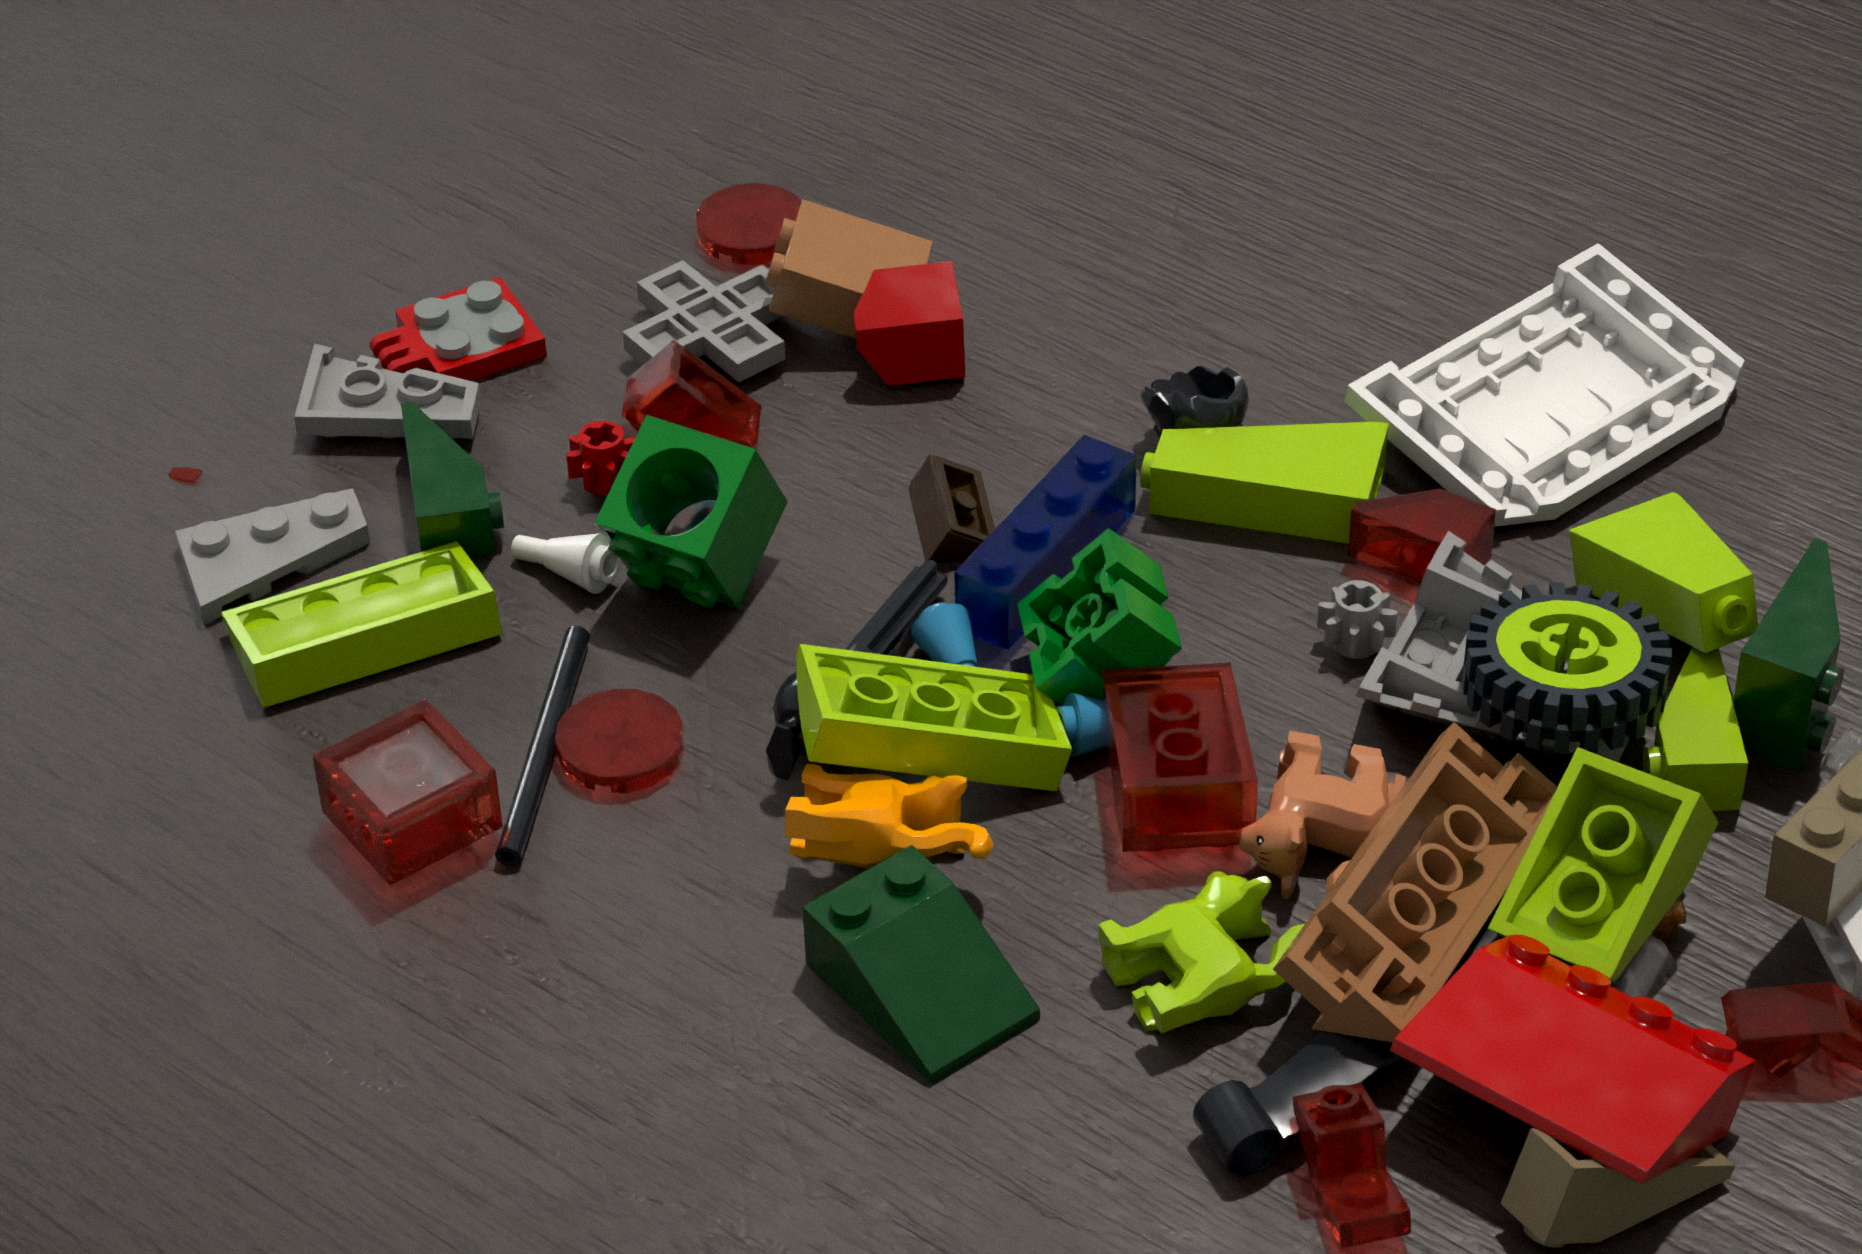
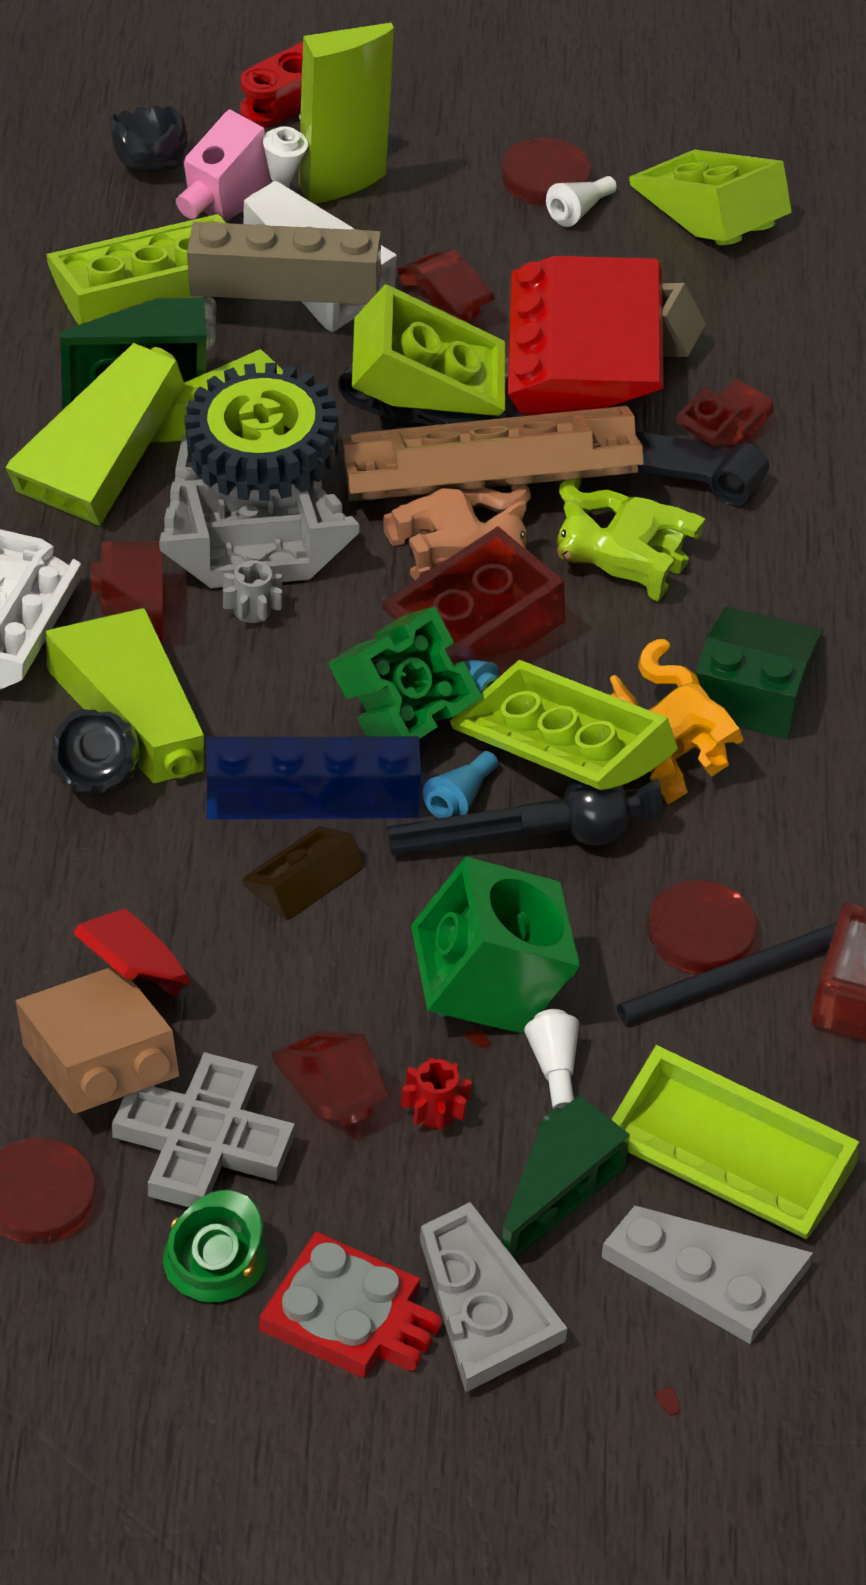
camera: 130 degrees left, 5 degrees up
none -> green piece [162,1190,268,1302]

